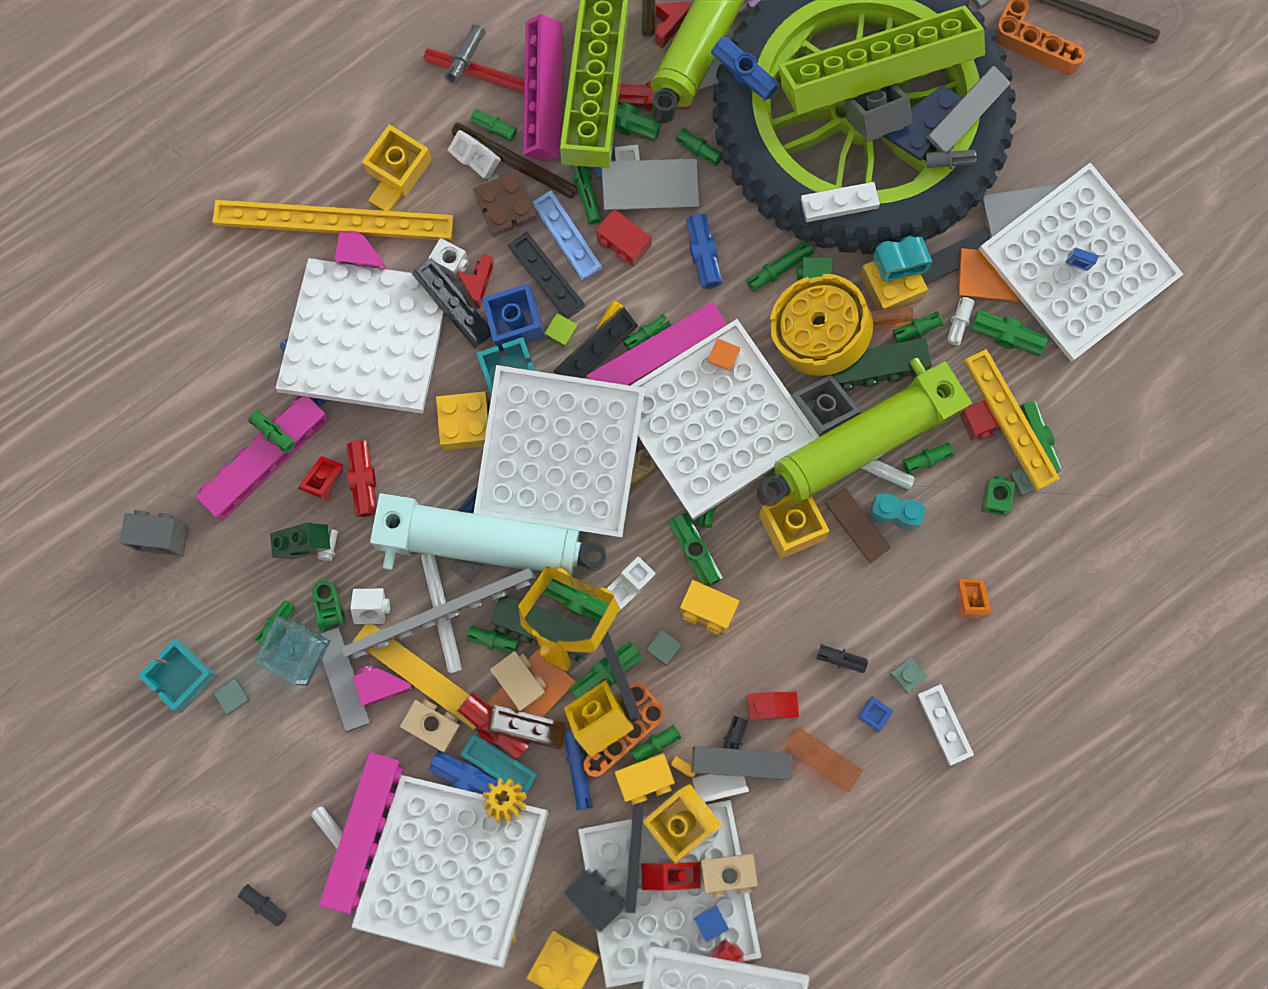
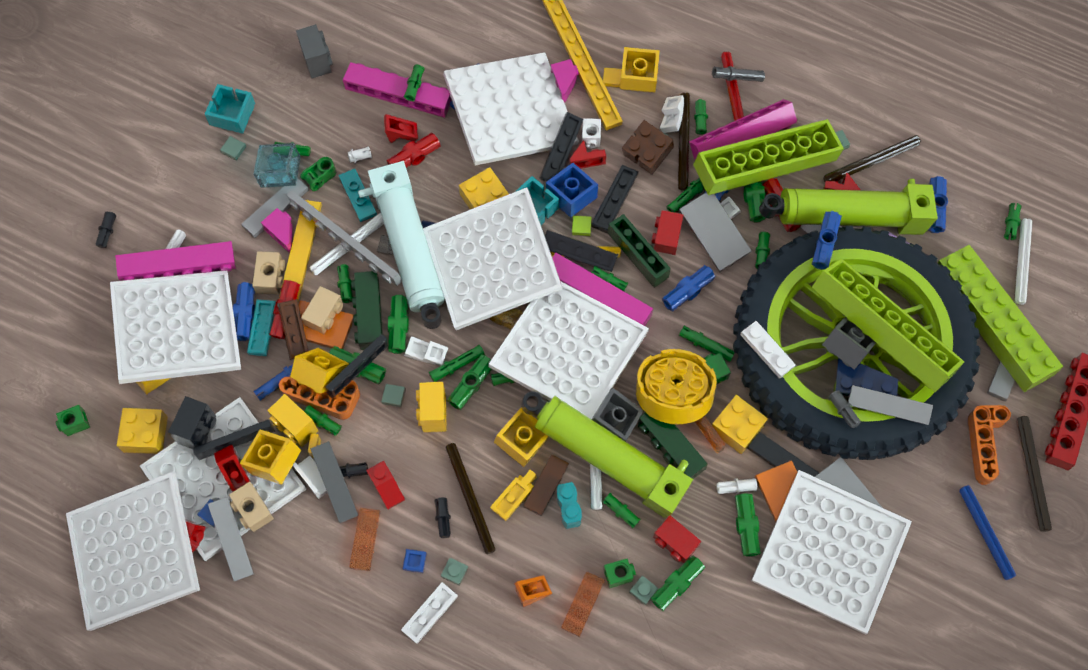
camera: 60 degrees right, 10 degrees down
dark green brick [270,522,331,559] -> none
white brick [350,588,390,624] -> none
yellow gear [482,778,527,823] -> none
yellow piece [518,566,620,671] -> none
light blue tile [532,190,603,282] -> none
orange tile [708,338,740,372] -> none
teal brick [873,236,932,282] -> none
green pin [892,311,943,343] -> none
yellow tile [963,349,1060,492] -> none
blue tile [1065,247,1099,271] -> none
none -> light grey tile [208,497,254,581]
none -> teal plate [338,168,377,223]
none -> green pin [429,345,485,382]
none -> dark brown axle [446,443,496,554]
none -> yellow hinge [490,470,537,521]
none -> clear orange tile [561,571,605,637]
none -> dark green brick [608,214,671,288]
none -> blue axle [959,485,1016,580]

